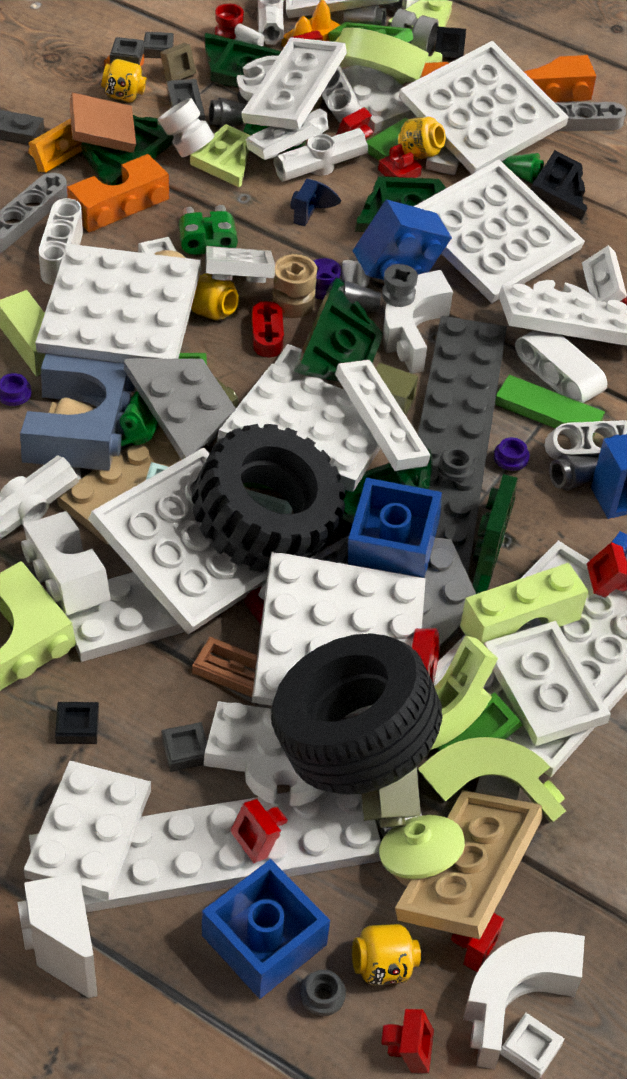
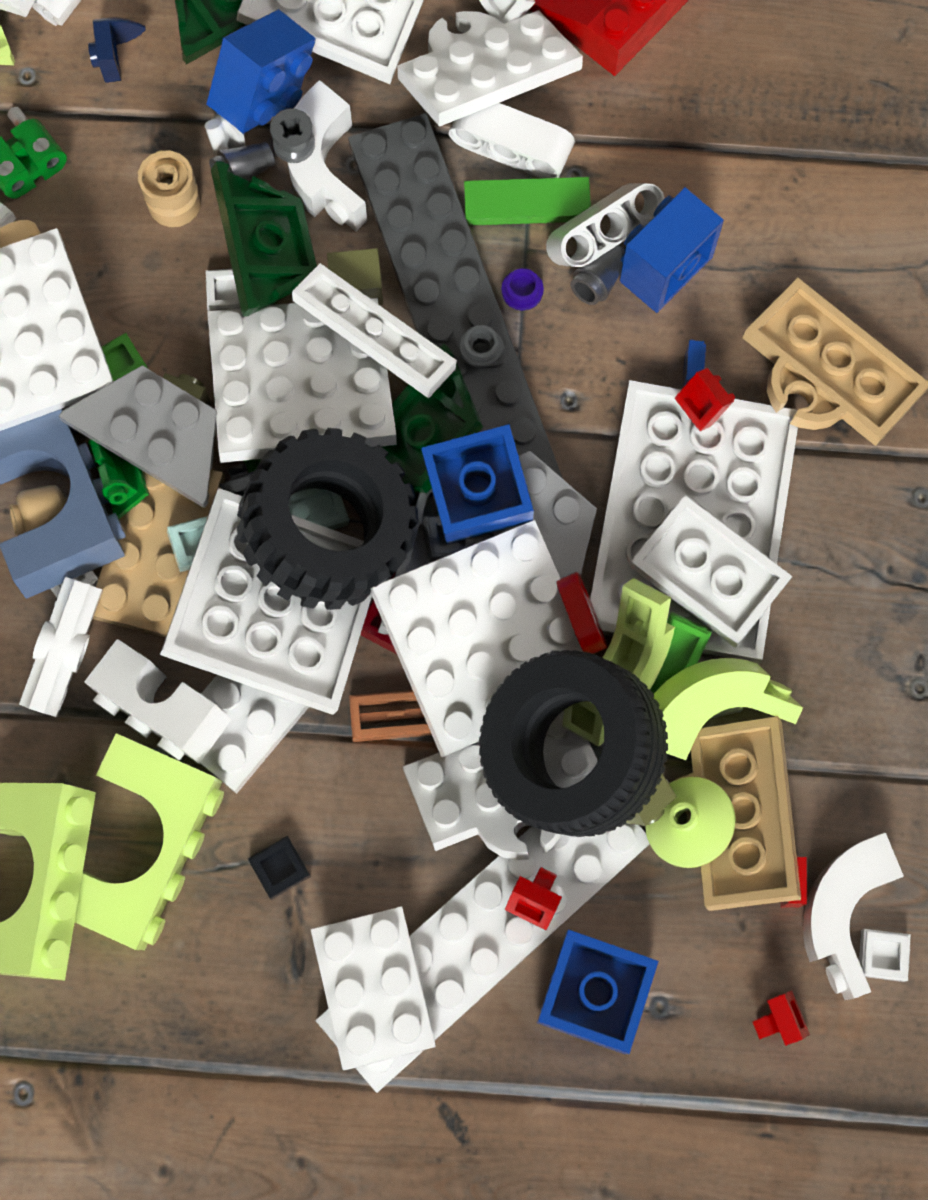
camera: 25 degrees left, 25 degrees up
white slope [18,873,97,998] -> none
dark grey tile [161,722,207,772] -> none
yellow head [191,273,239,320] -> none
white plate [205,246,275,283] -> none
red beam [252,301,284,358] -> none
dark grey plate [300,970,346,1016] -> none
dark purple wheel [314,258,341,300] -> none
yellow head [352,924,421,985] -> none
yellowish green arch [460,563,588,645] -> none
dark green wing [472,474,518,594] -> none

